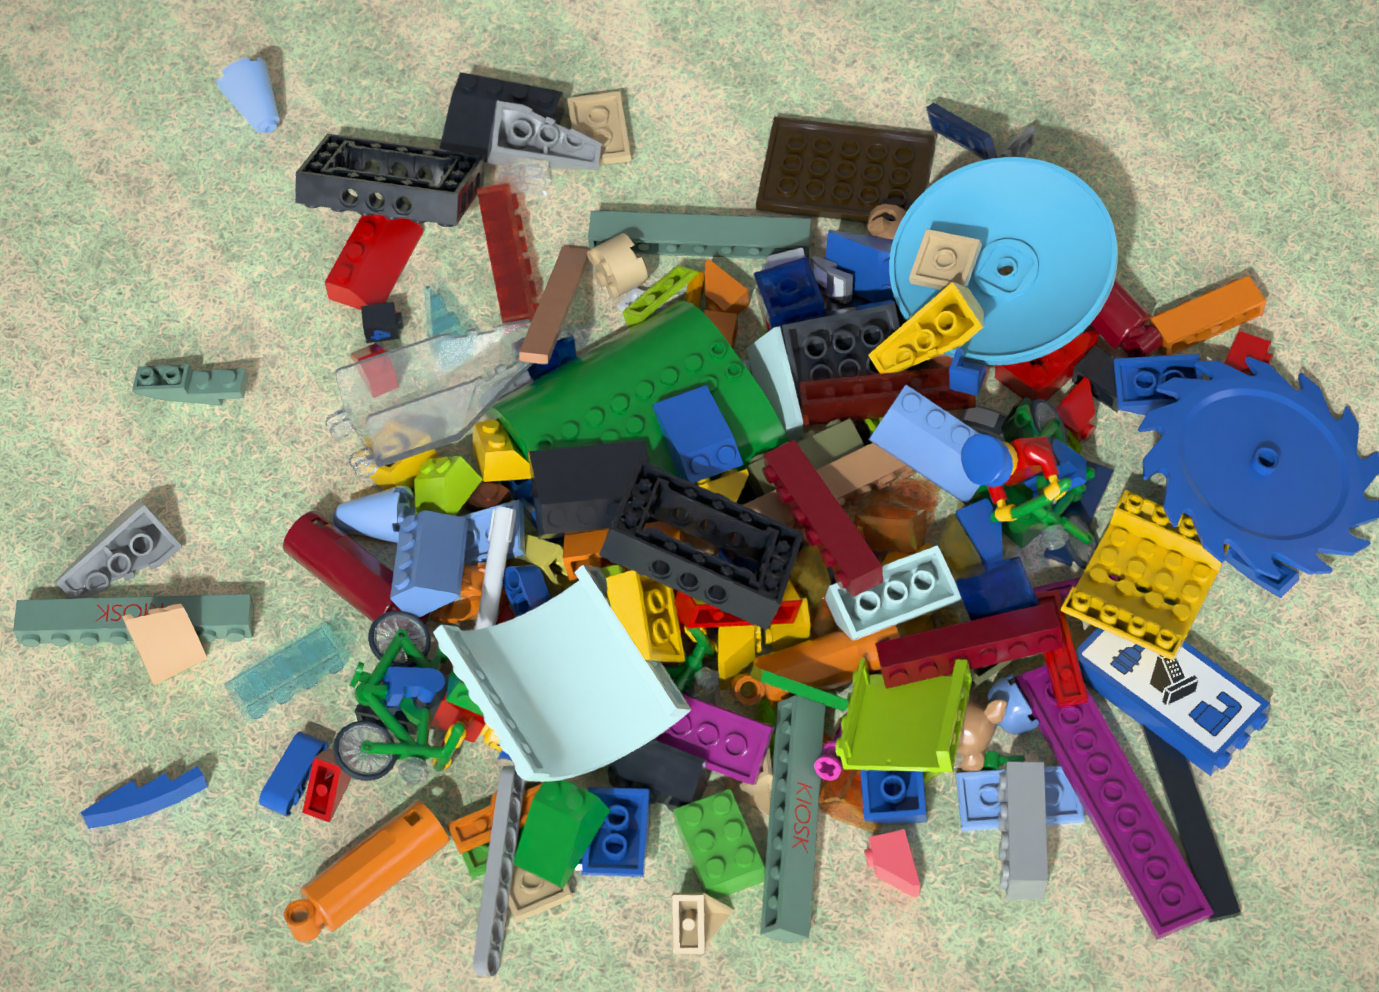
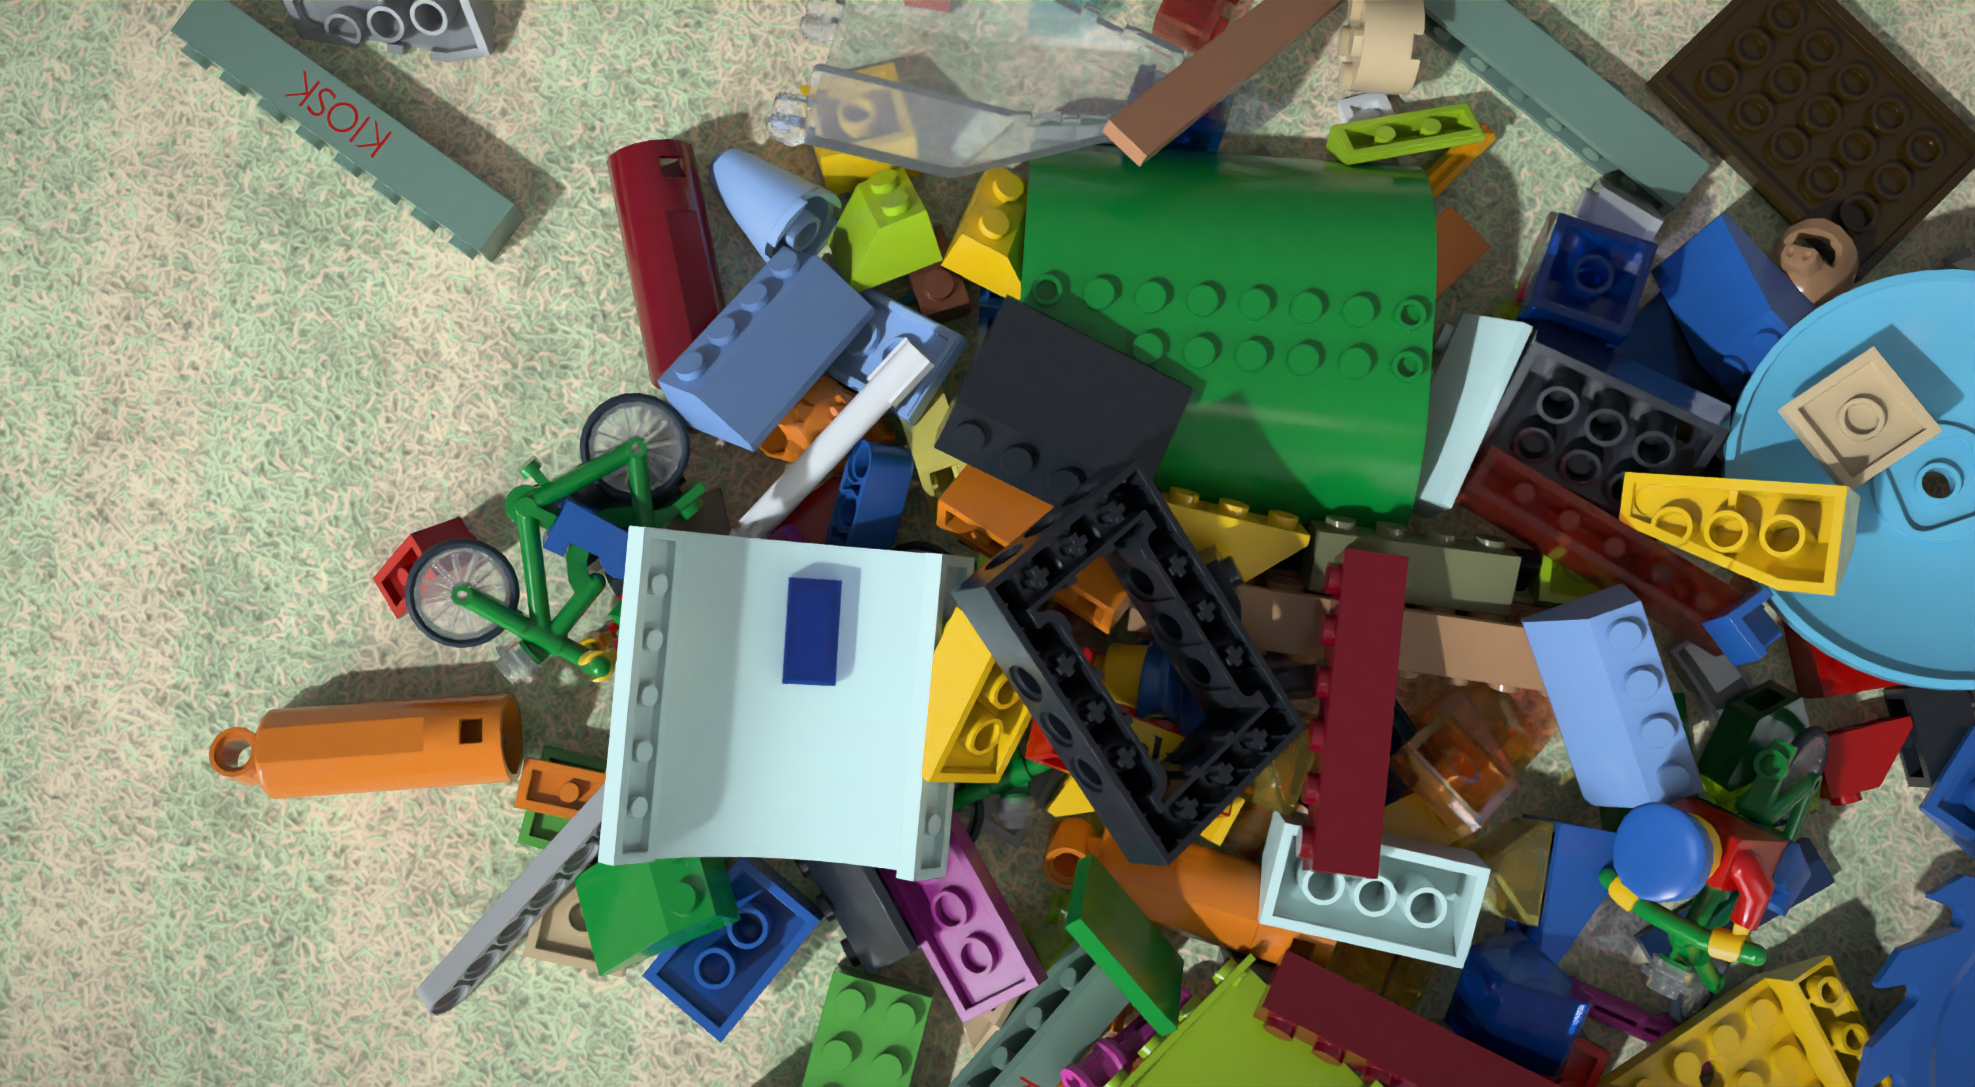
camera: 30 degrees right, 25 degrees up
blue slope [80,766,208,829] -> none
light nougat slope [122,603,207,685] -> none
clear light blue brick [224,624,348,722] -> none
blue beam [259,731,328,817] -> none
blue slope [652,385,744,483] -> none
orange slope [705,259,749,314] -> none
slope [811,255,853,304] -> none
none -> clear blue tile [781,577,842,686]

